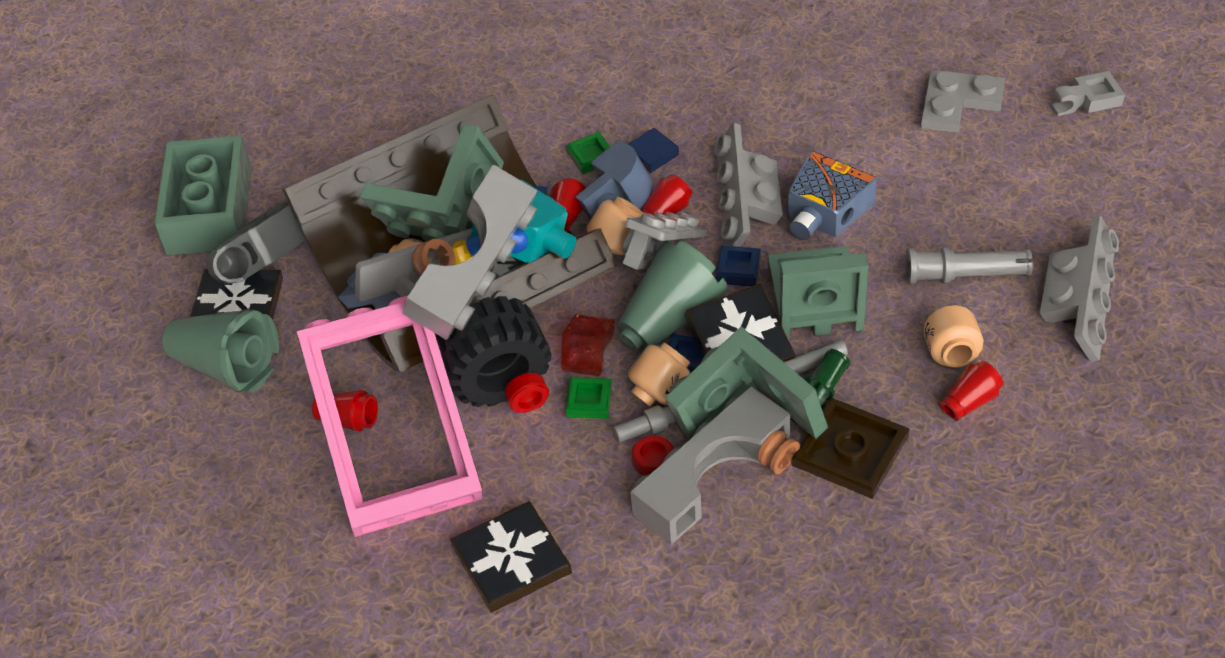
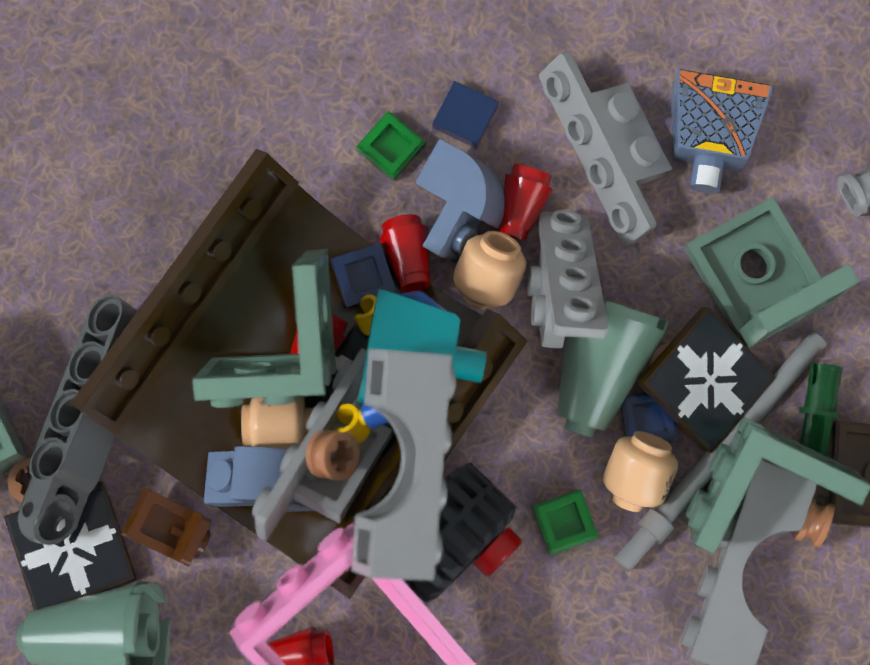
camera: 30 degrees left, 30 degrees up
clear red bracket [561,314,615,376] -> none
red tile [632,436,674,476] -> none
dark blue tile [716,245,761,287] -> none
none -> reddish brown bracket [121,487,211,566]

